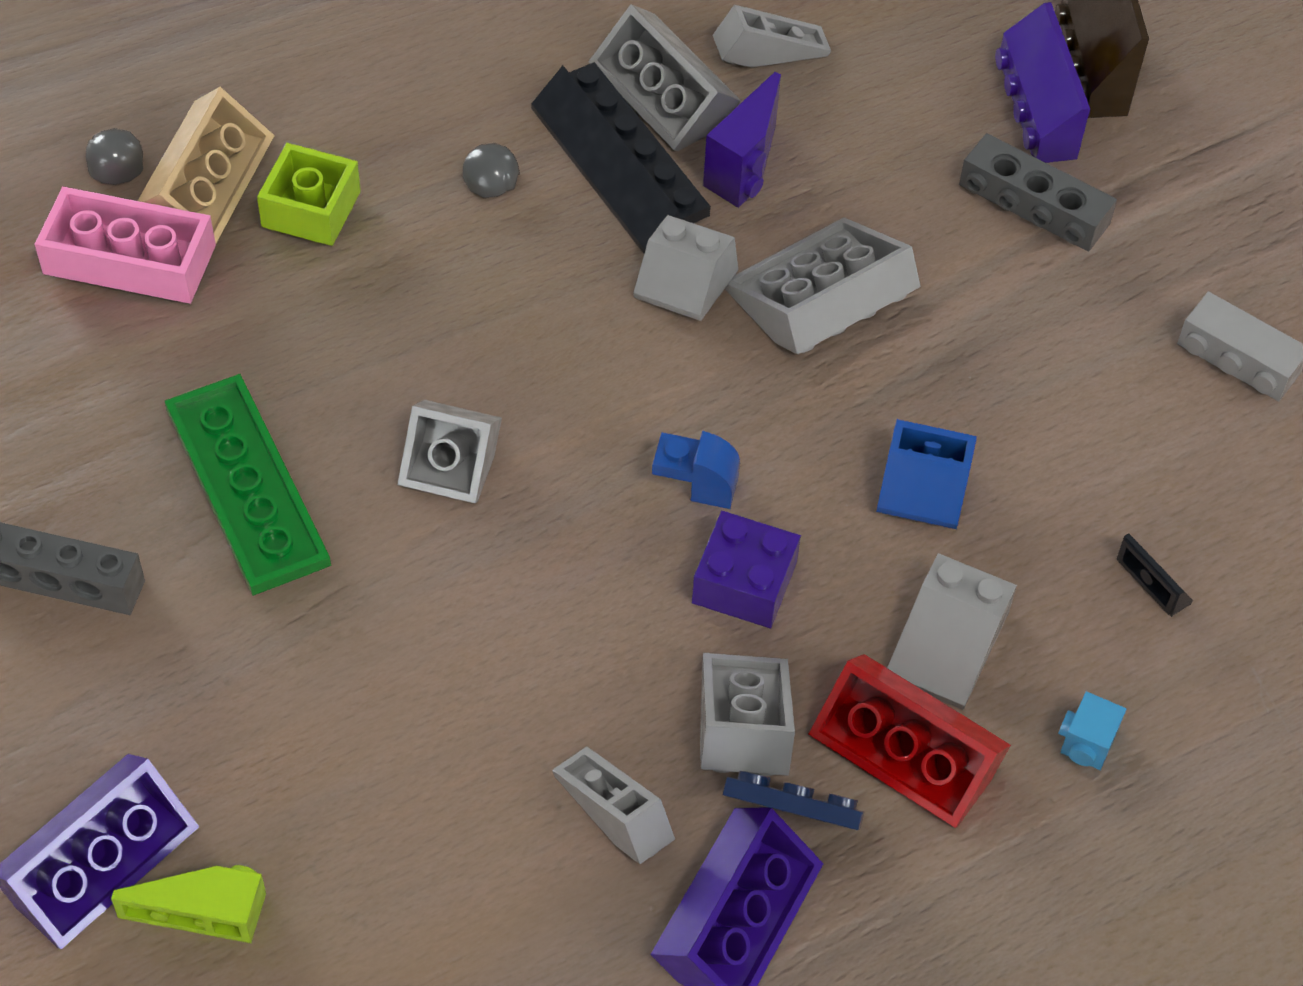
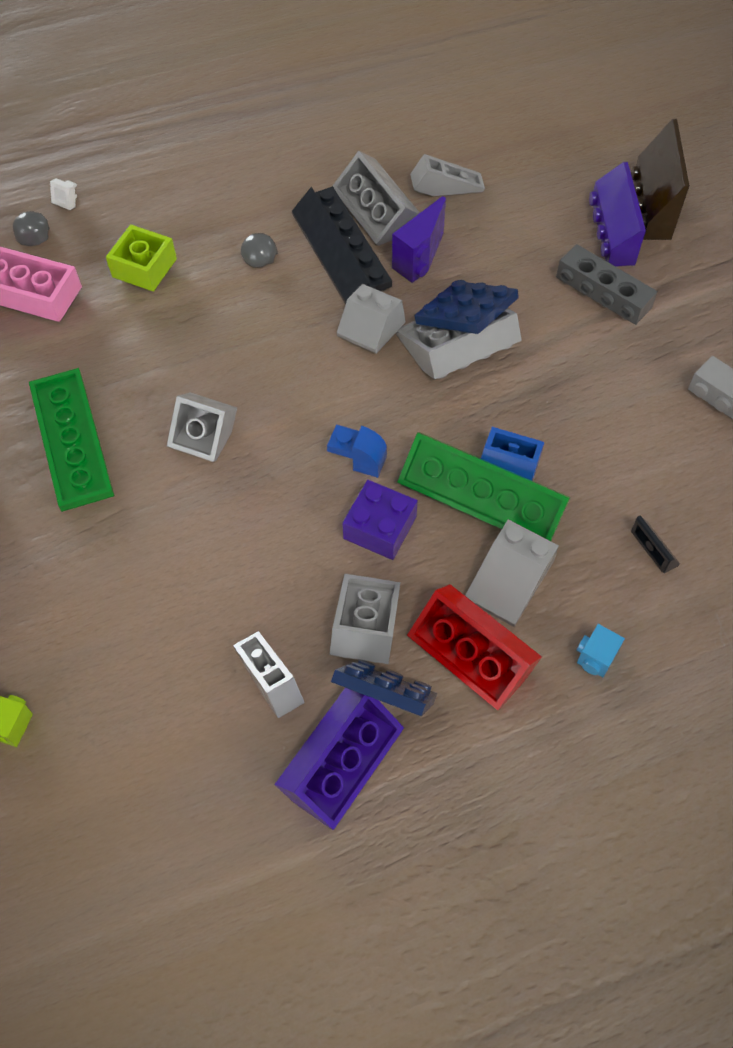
camera: 10 degrees right, 5 degrees up
tan slope [138,87,275,244] -> none
none -> white tile [50,178,77,210]
none -> green plate [397,432,571,541]
none -> dark blue plate [414,280,519,334]

